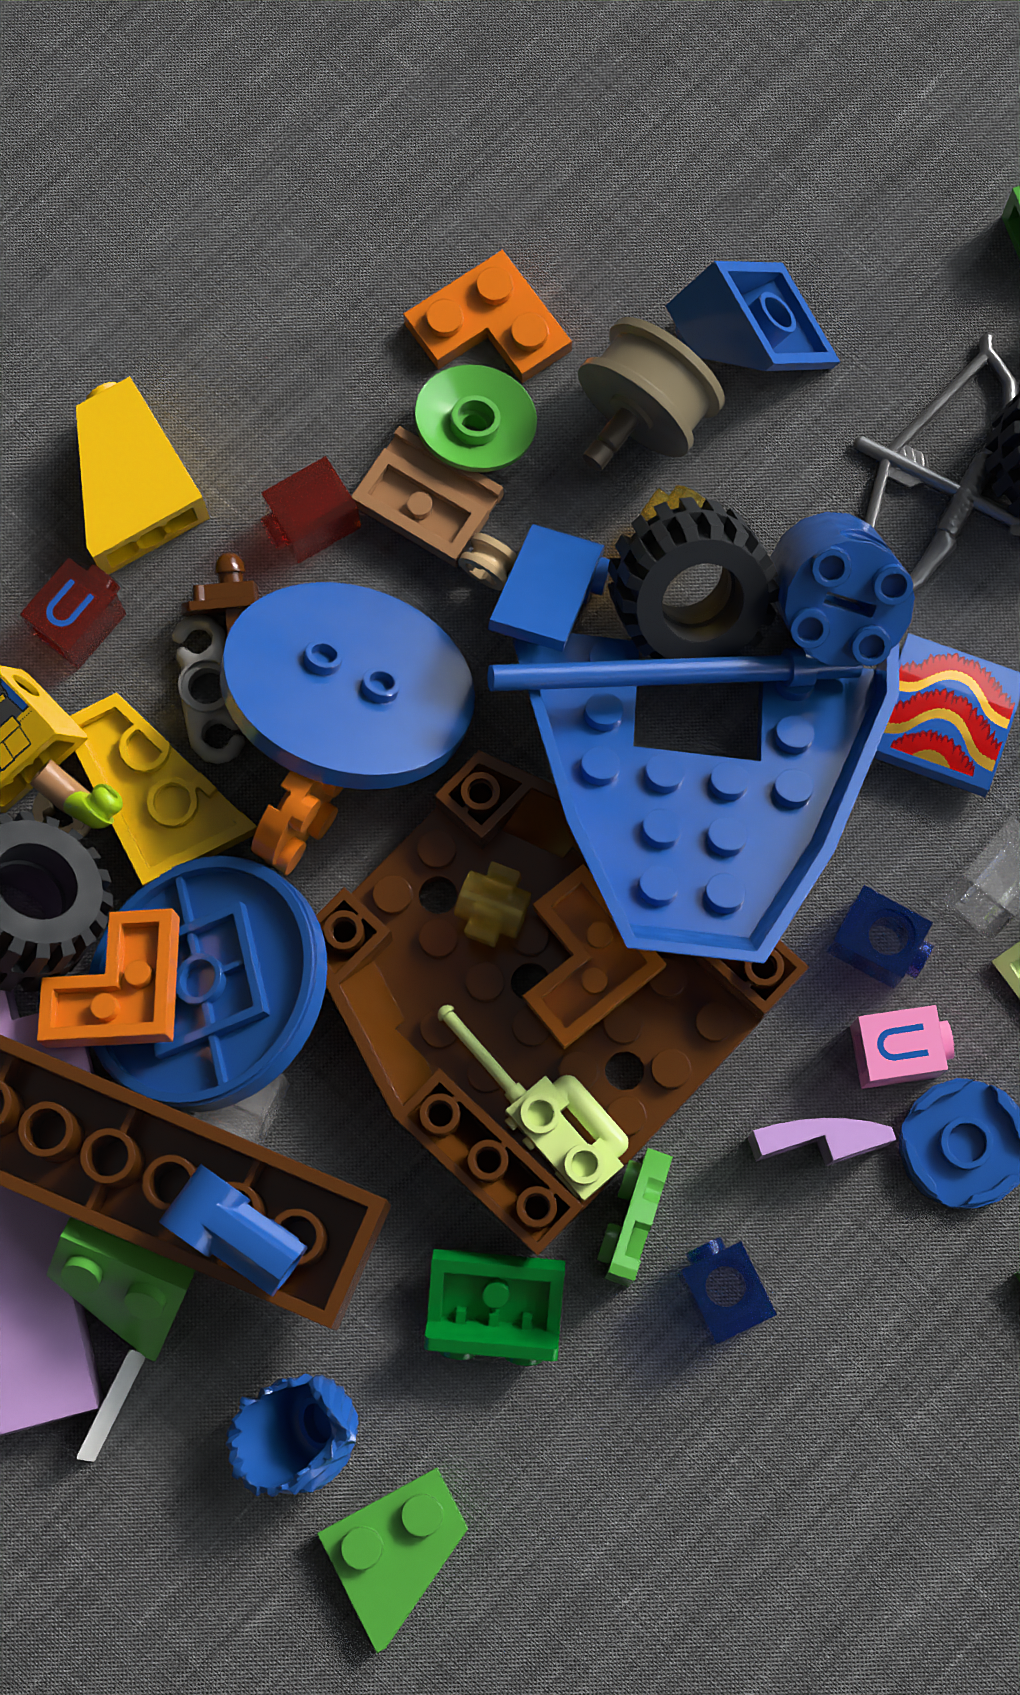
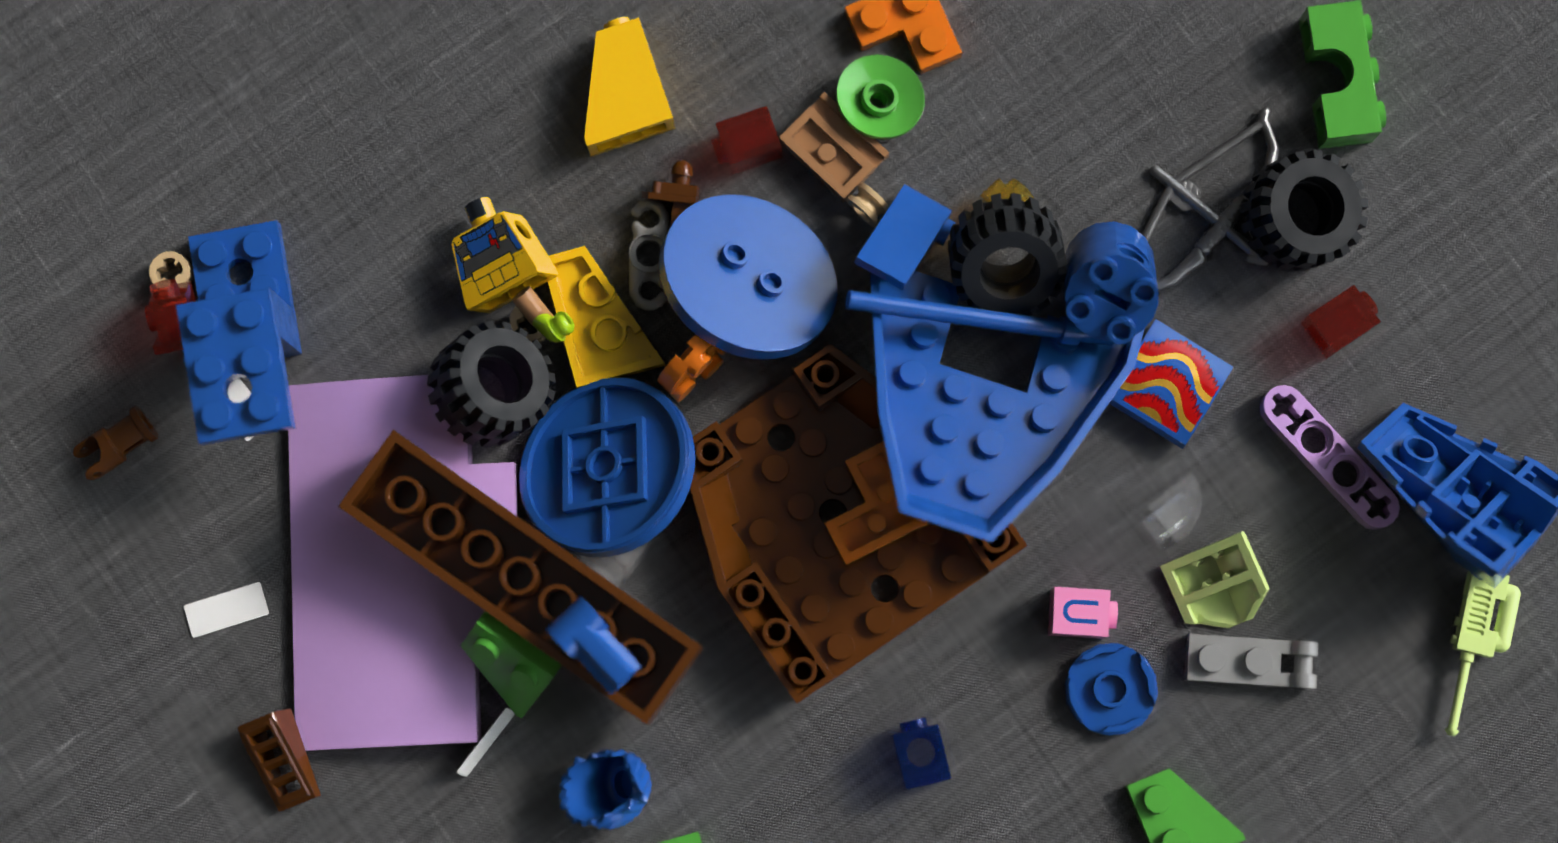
camera: 15 degrees right, 5 degrees up
clear red brick [20,558,126,670] -> none
orange plate [37,908,180,1048] -> none
green bracket [424,1249,566,1366] -> none
yellowish green piece [438,1005,629,1202] -> none
clear yellow gear [454,861,533,947] -> none
dark tan wheel [578,317,725,471] -> none
bright green wing [597,1148,673,1287] -> none
blue slope [665,261,840,371] -> none
lavender slope [747,1118,896,1166] -> none
clear blue brick [826,885,934,989] -> none

